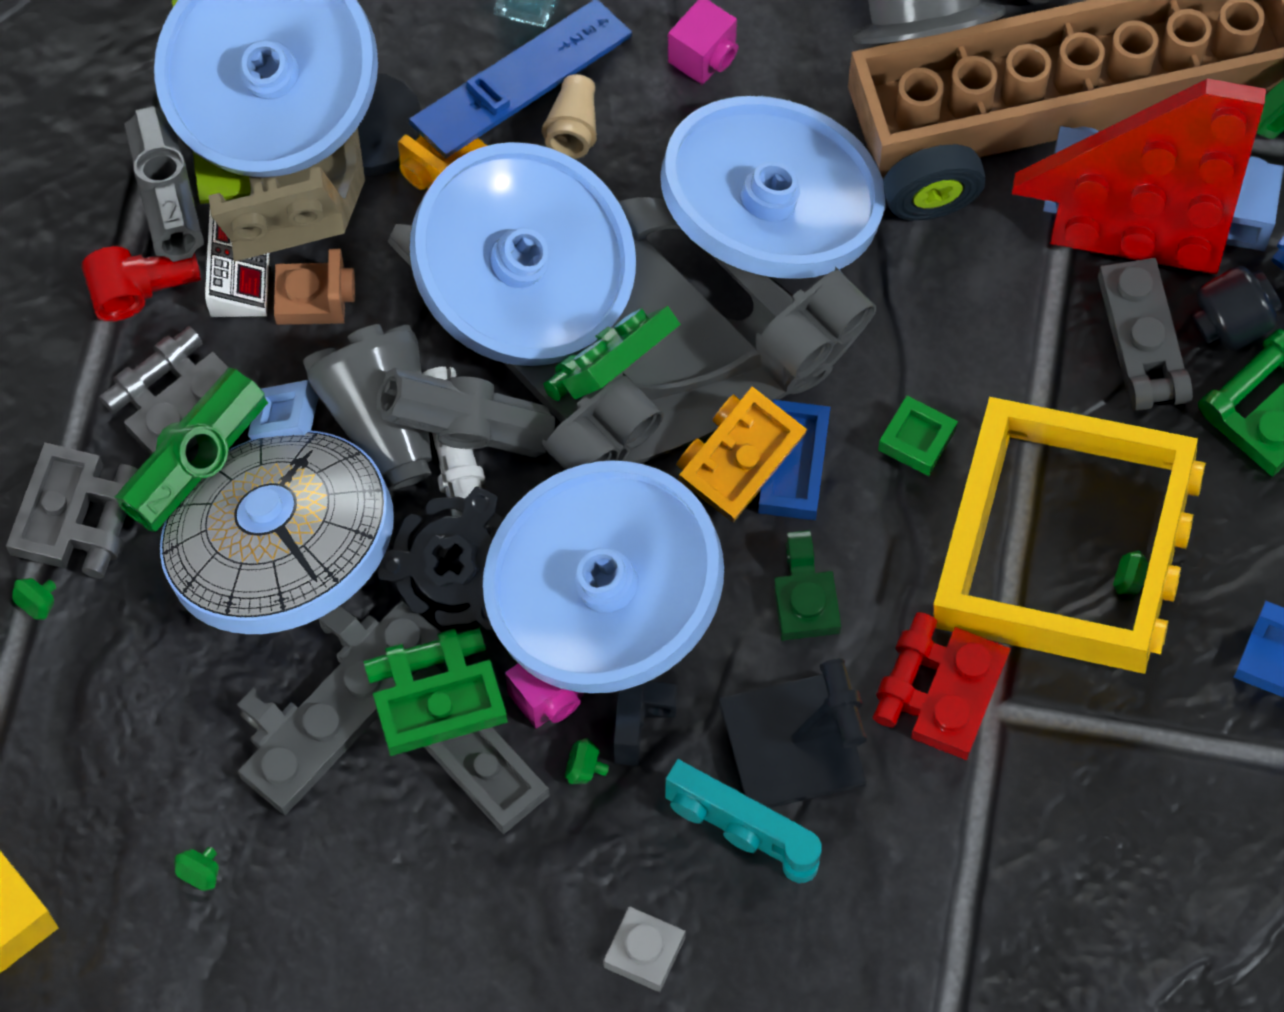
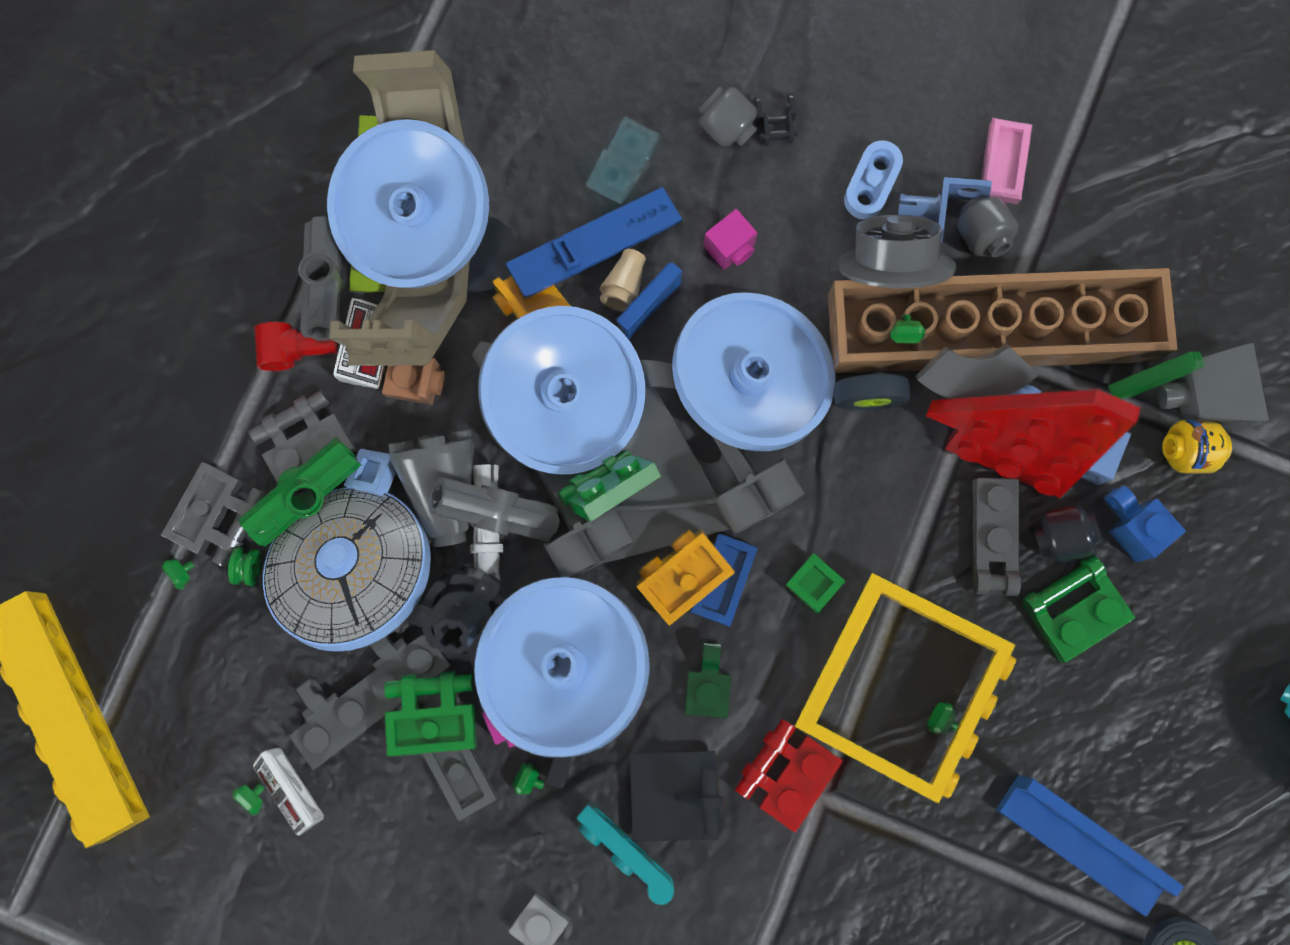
camera: 15 degrees right, 15 degrees up
none -> green bush [228,547,262,587]
none -> white slope [253,748,324,836]
none -> blue tile [617,262,682,340]
none -> green rock [890,314,926,343]
none -> dark grey tile [915,344,1038,399]

